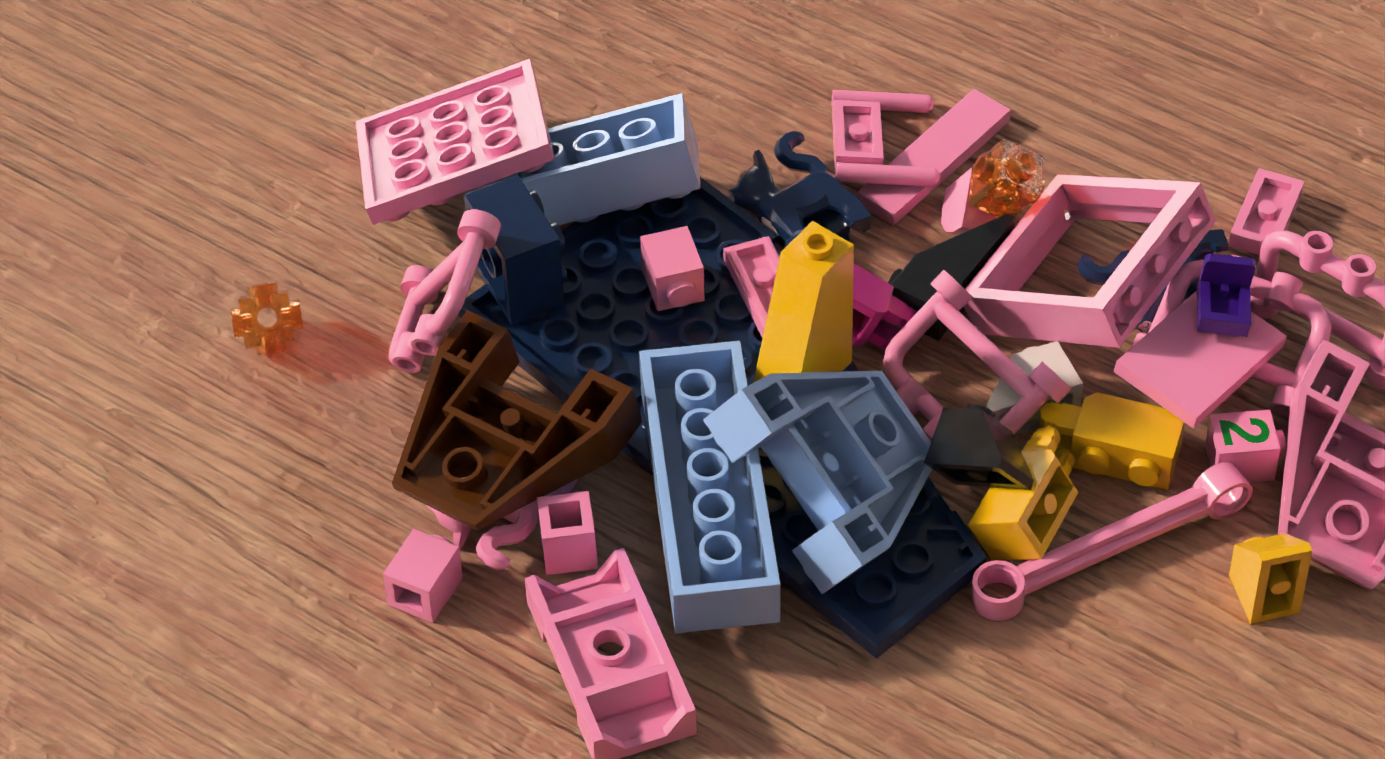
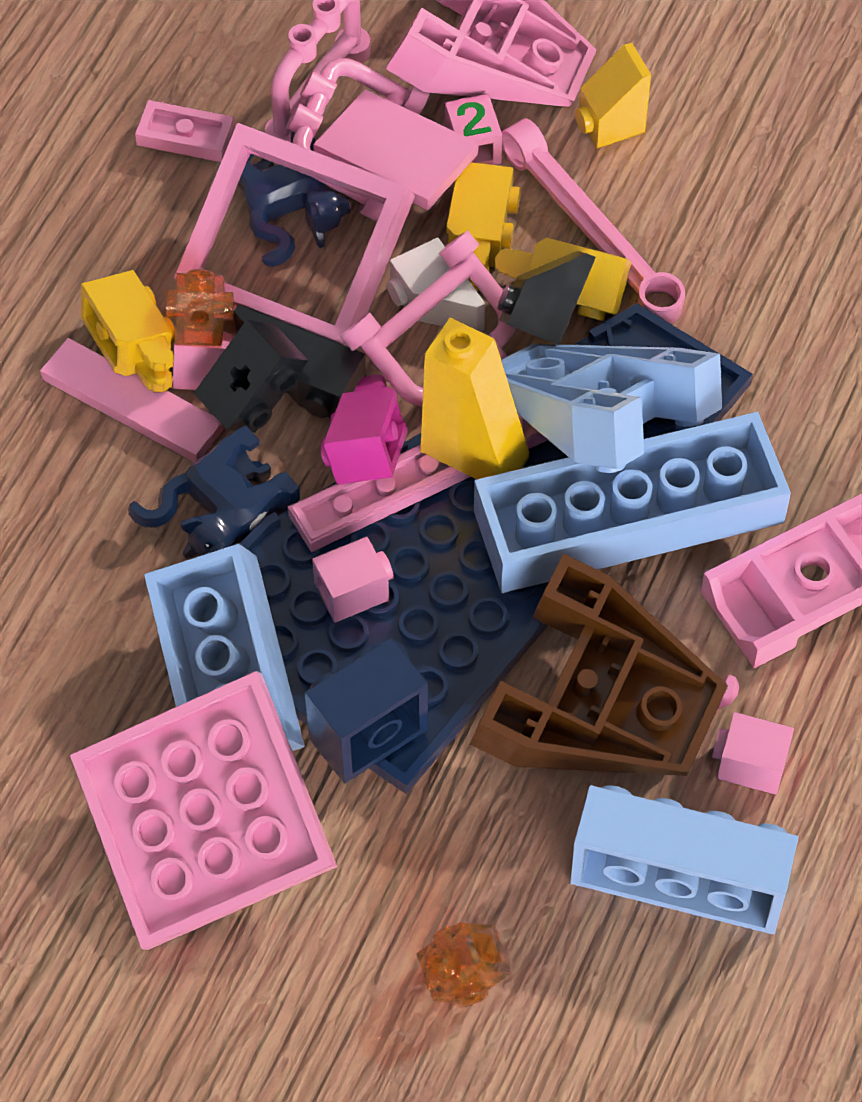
camera: 100 degrees left, 10 degrees up
bright pink bar [388,209,501,373] -> none
bright pink brick [537,491,598,576] -> none
bright pink plate [831,90,940,187] -> none
dark purple bracket [1197,254,1256,337] -> none
none -> yellow hinge [81,270,176,393]
none -> black brick [194,320,309,433]
none -> light blue brick [570,785,799,935]

